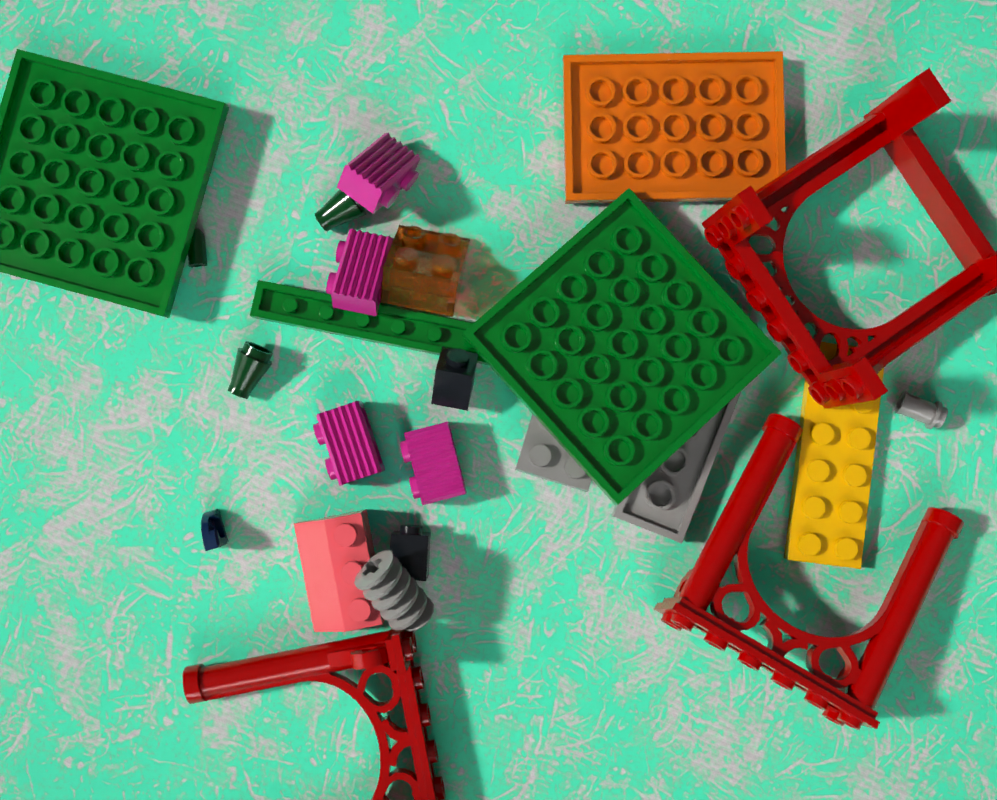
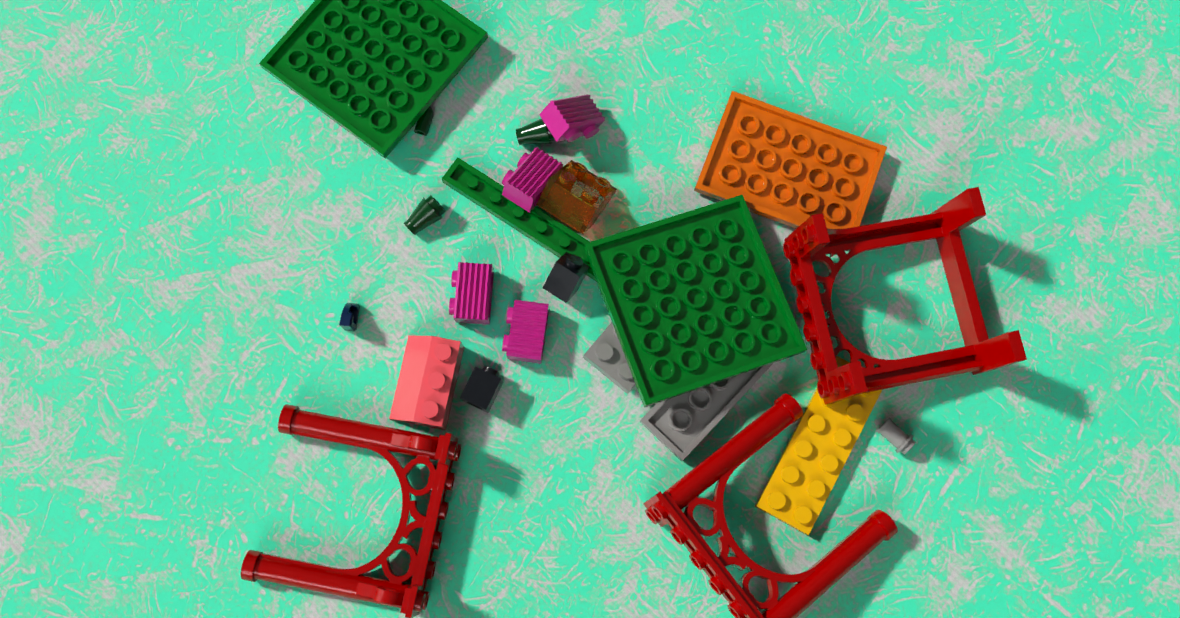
camera: 20 degrees right, 10 degrees down
light grey piece [354,550,434,631] -> none

